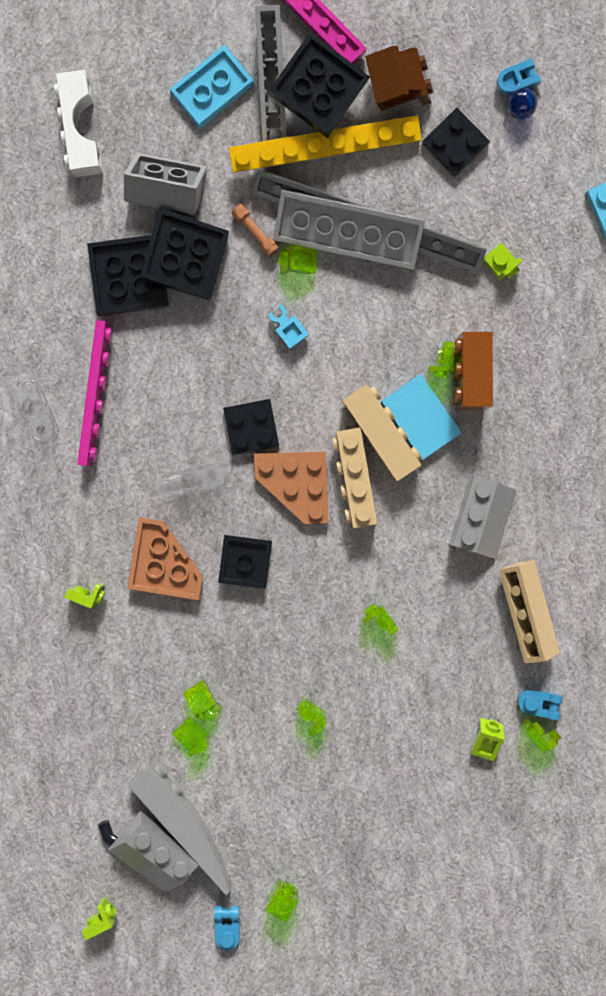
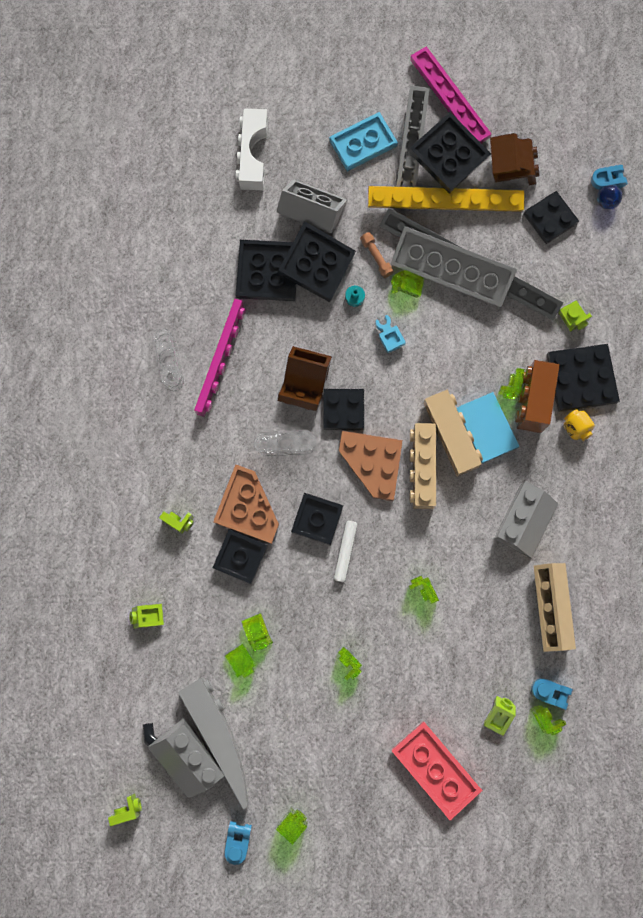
camera: 15 degrees right, 10 degrees down
none -> lime bracket [129,604,164,629]
none -> black plate [212,529,268,585]
none -> reddish brown piece [277,346,332,411]
none -> white axle [334,521,357,582]
none -> teal tile [345,285,365,307]
none -> coral plate [391,721,483,820]
none -> black plate [547,344,620,412]
none -> yellow head [563,410,595,441]

